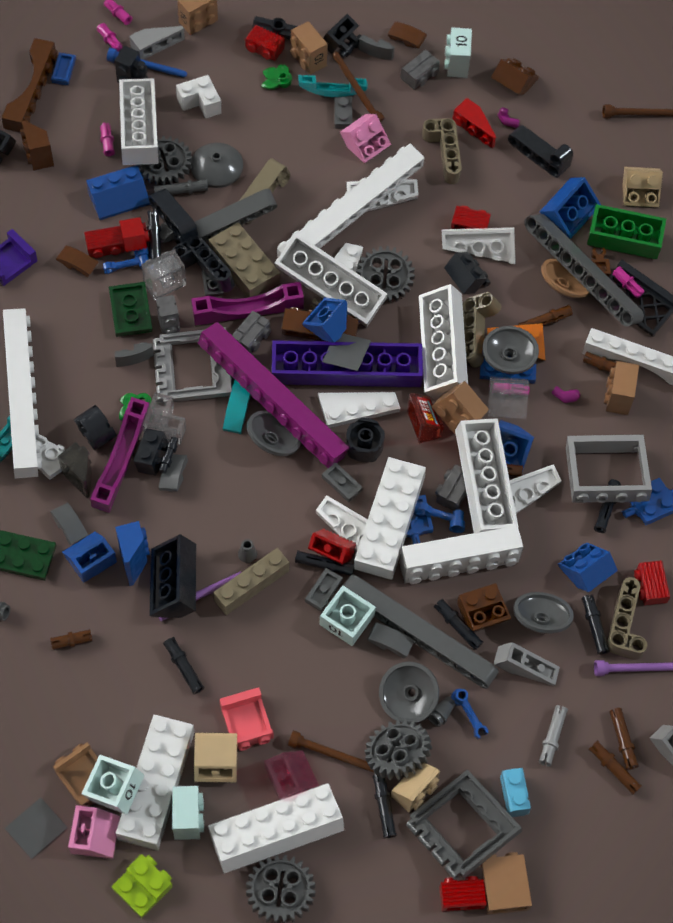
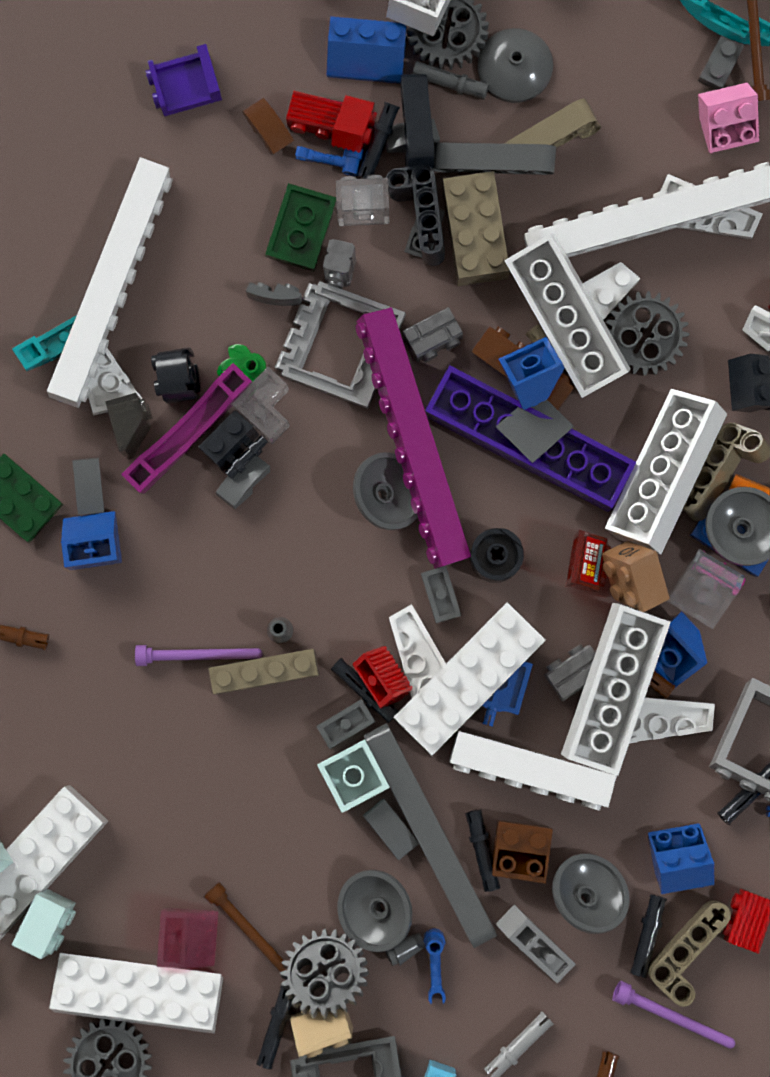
camera: 35 degrees right, 20 degrees up
blue slope [115,521,150,586] -> none
black slope [149,534,196,618] -> none
black pin [163,637,205,695] -> none
magenta arch [191,282,304,326] -> none
tan slope [194,733,237,782] -> none
coral panel [220,687,274,751] -> none
teal slope [223,380,251,434] -> none
white wing [318,392,400,428] -> none
blue brick [416,502,465,533] -> none

